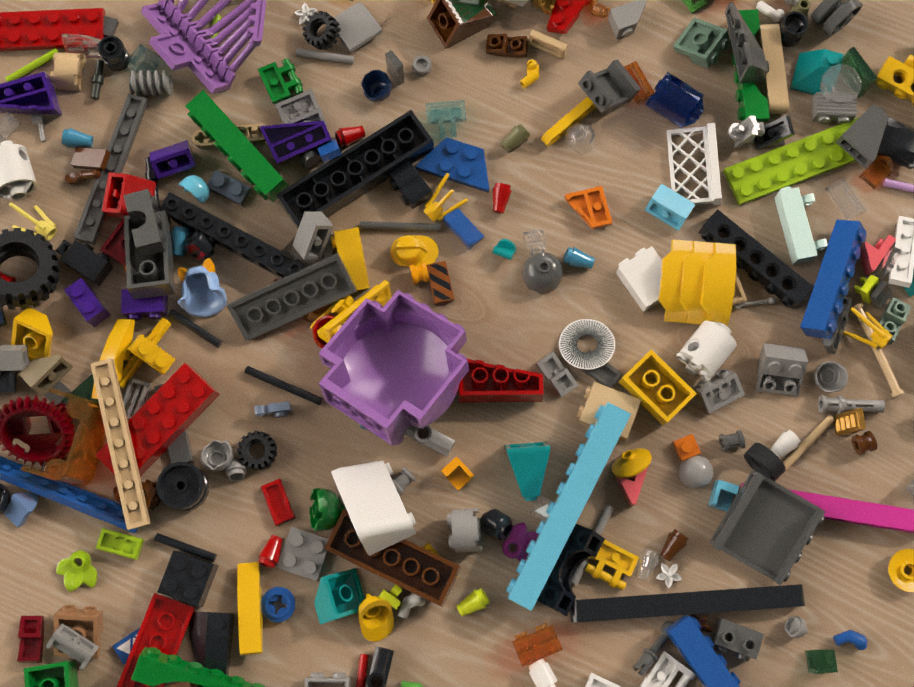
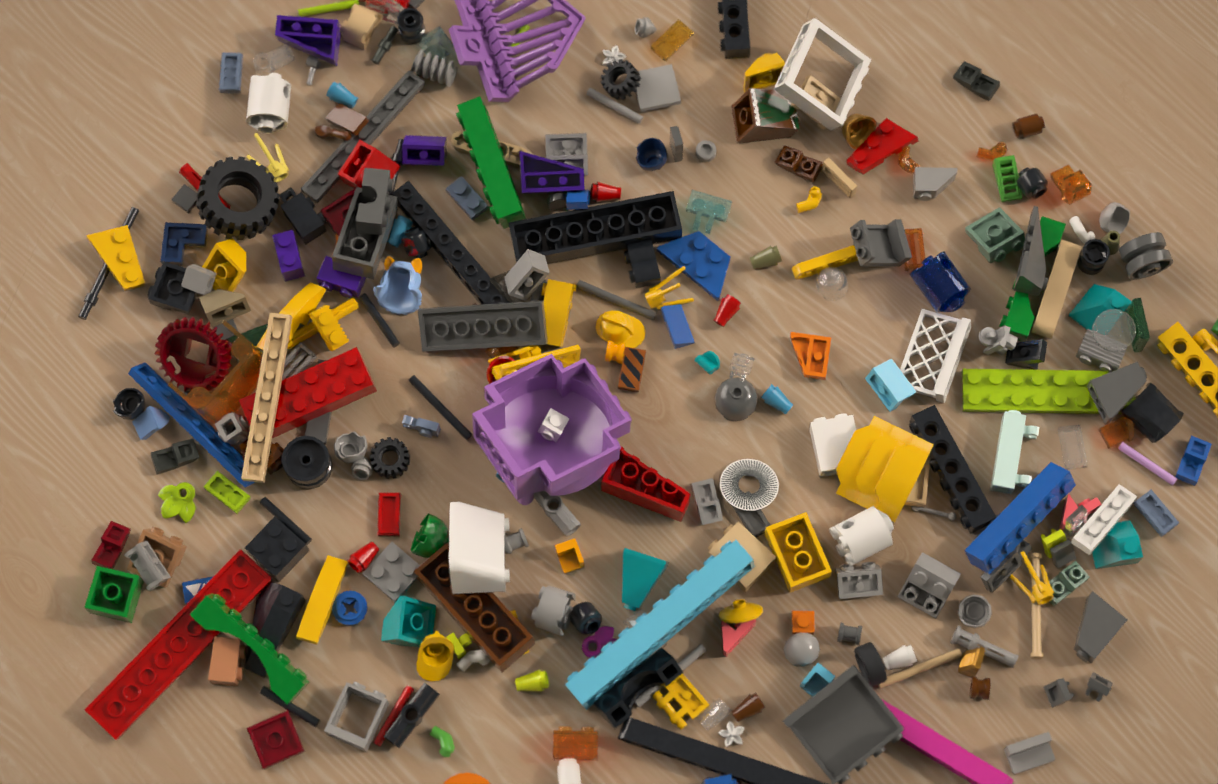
camera: 25 degrees right, 5 degrees down
medium azure hair [178,175,210,203] -> none
green plate [258,58,304,105] -> none
none -> pearl dark grey slope [151,438,199,475]
none -> light grey brick [215,412,250,445]
none -> white bracket [537,408,569,442]

